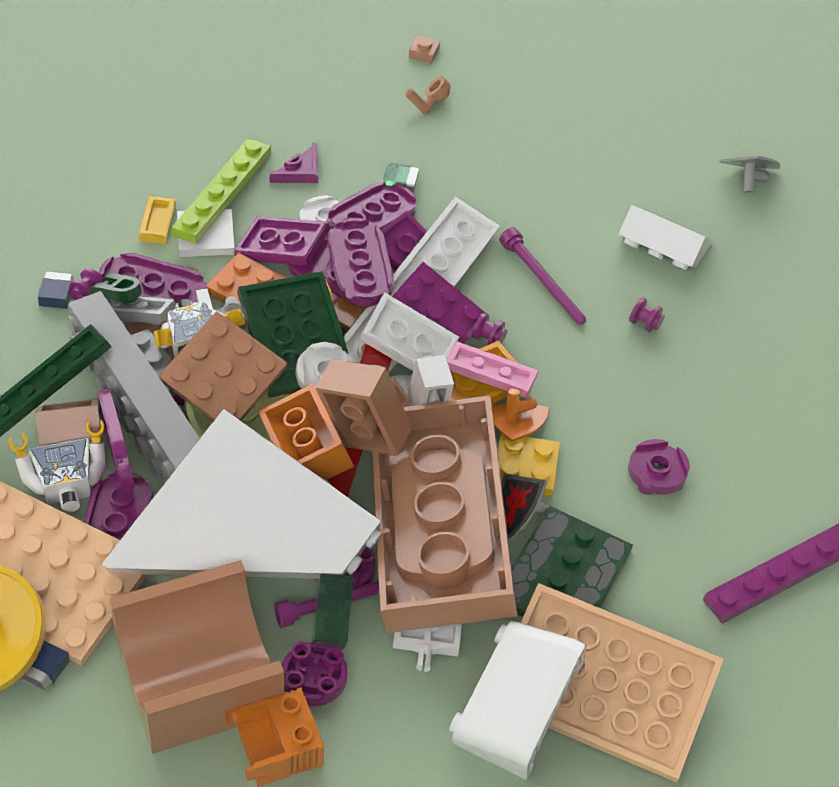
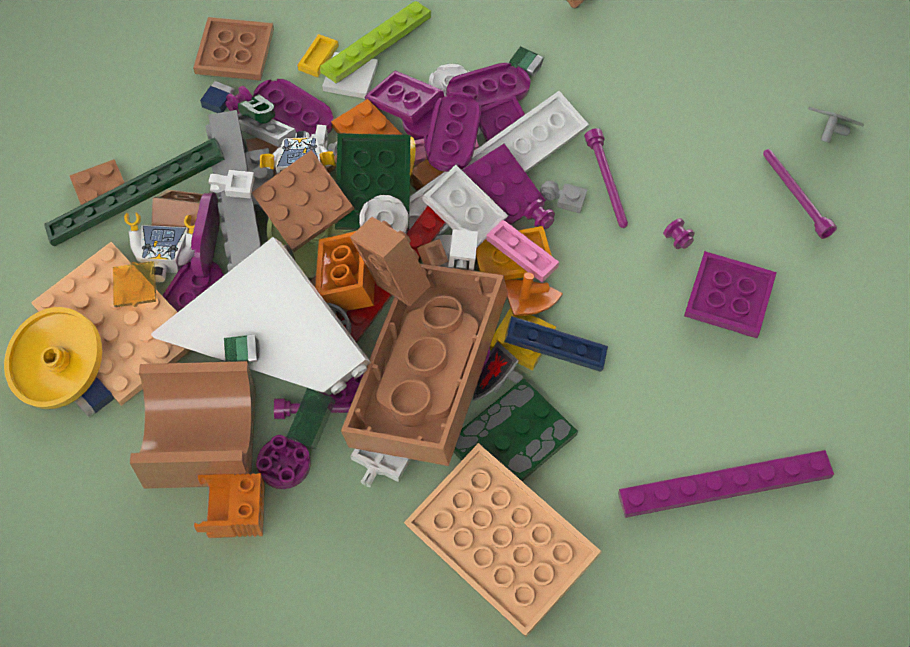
camera: 25 degrees right, 10 degrees up
tile [269,142,318,183] -> none
white windscreen [449,620,586,780] -> none
white slope [618,205,713,270] -> none
magenta plate [628,439,690,495] -> none
none -> clear yellow piece [113,261,156,308]
none -> nougat plate [193,17,274,81]
none -> white plate [208,170,254,198]
none -> clear green piece [224,335,260,364]
none -> dark blue tile [504,316,608,372]
none -> light grey plate [540,181,587,213]
none -> magenta plate [684,251,777,338]
none -> magenta piece [763,149,837,239]

